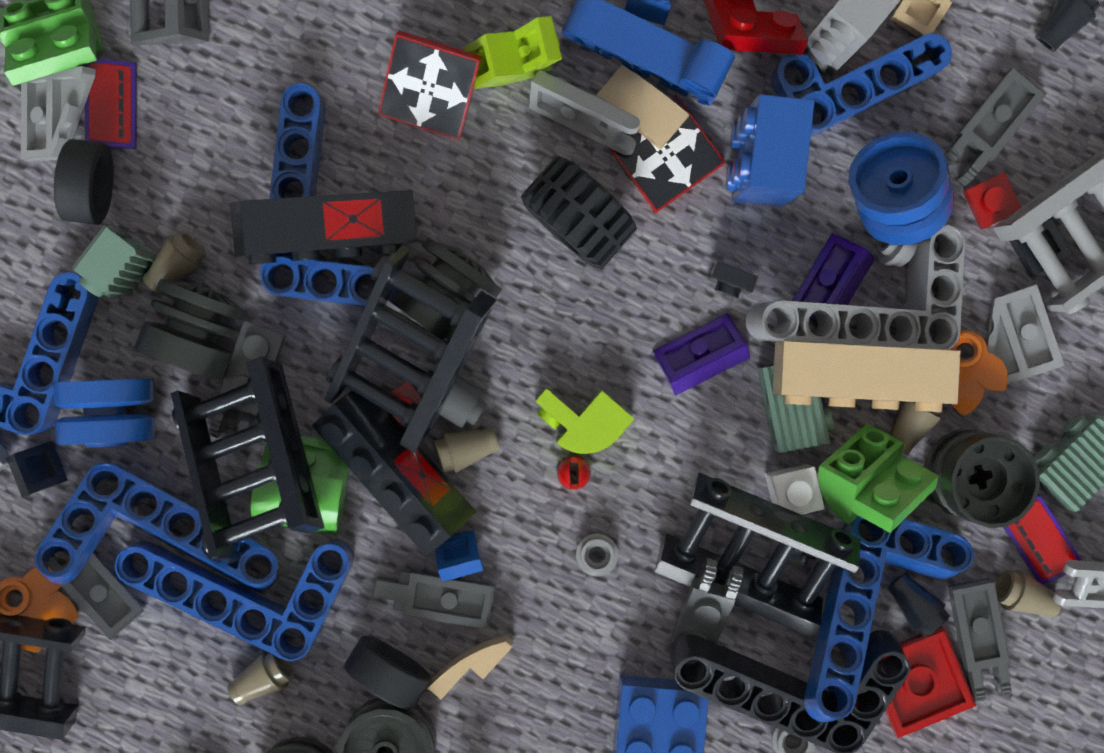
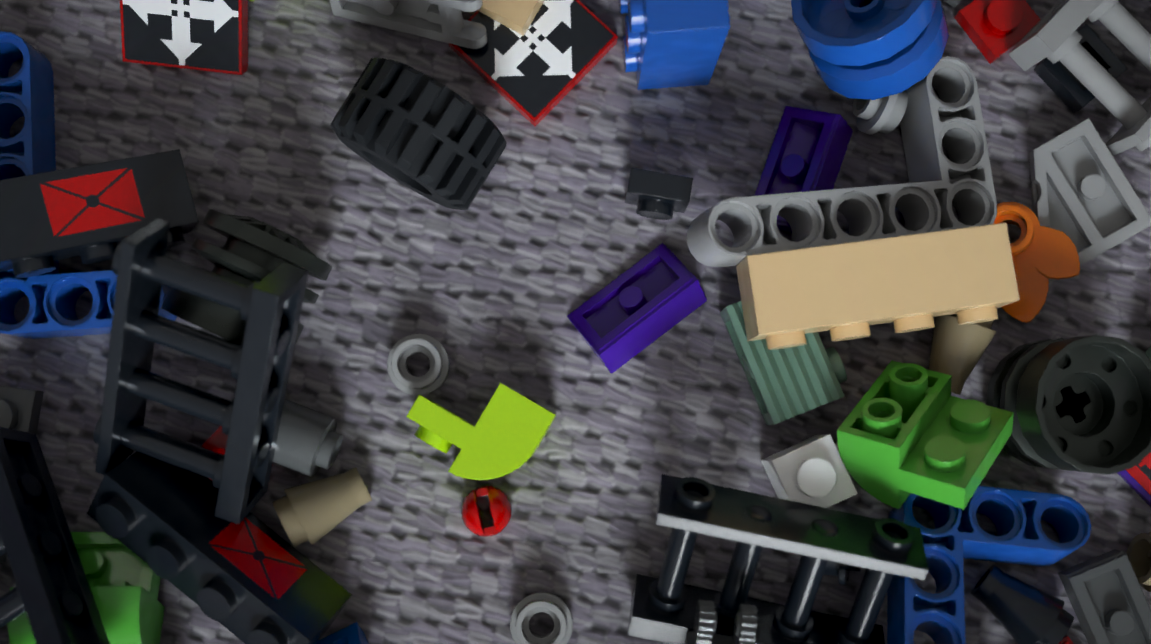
camera: 15 degrees left, 5 degrees down
none -> light grey plate [387,334,450,396]

